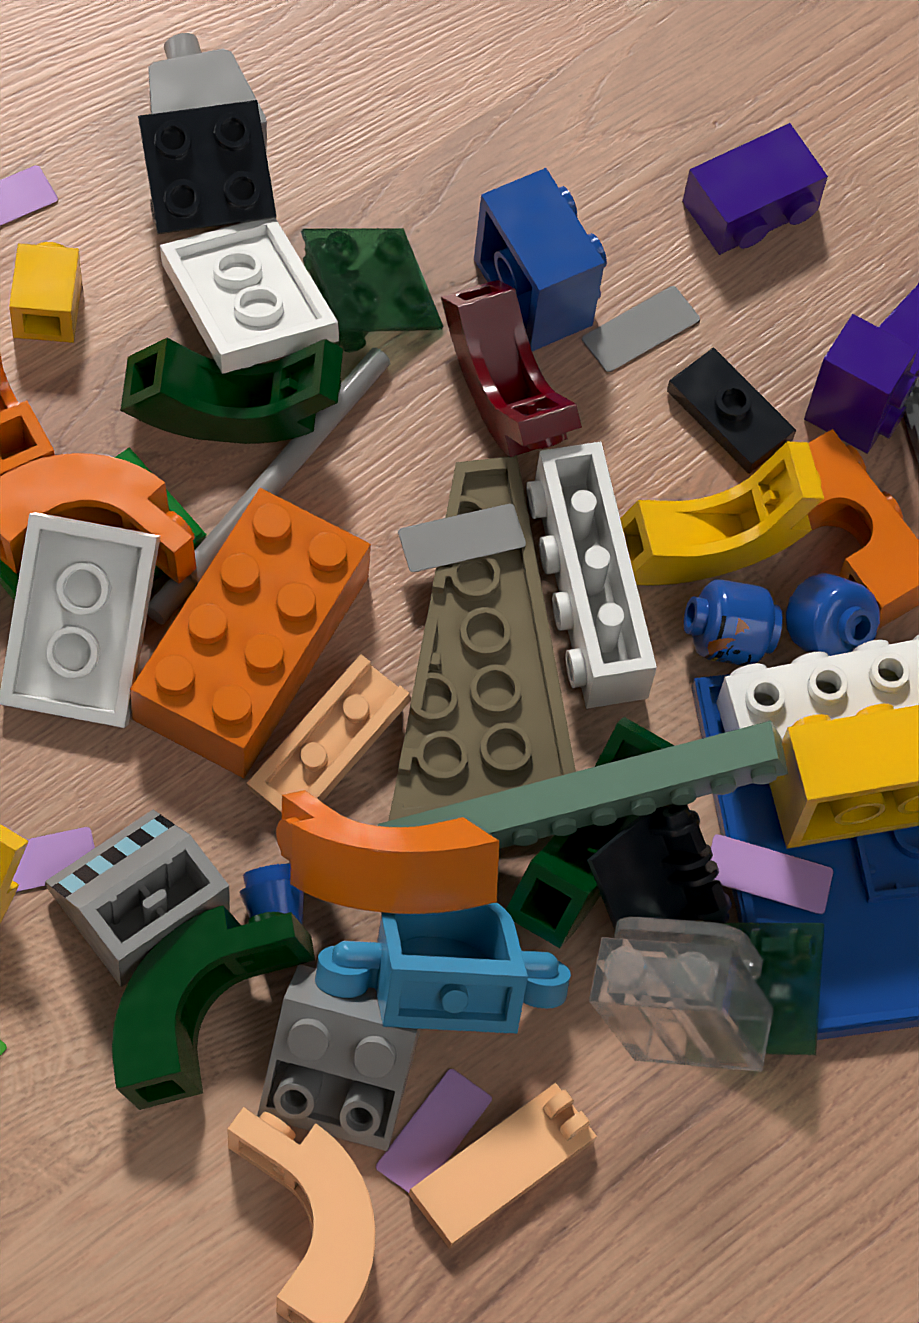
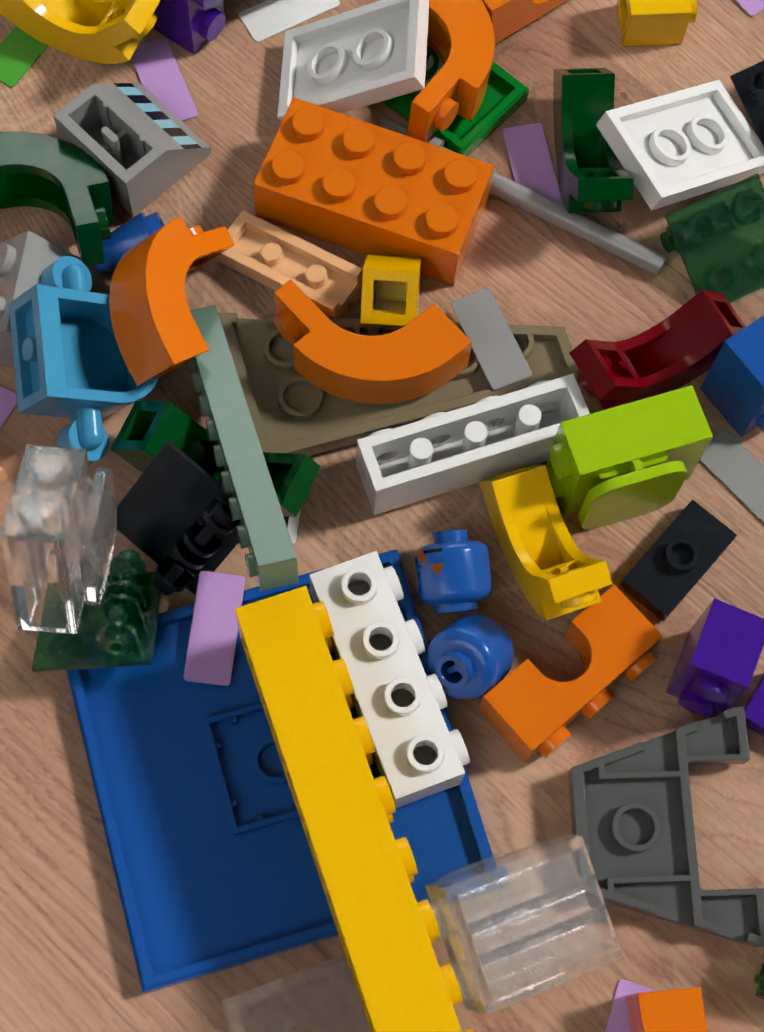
camera: 85 degrees right, 5 degrees up
none -> orange arch [273,279,472,404]
none -> yellow brick [360,254,421,326]
none -> lavender sticker [502,123,563,214]
none -> lime brick [546,385,713,529]

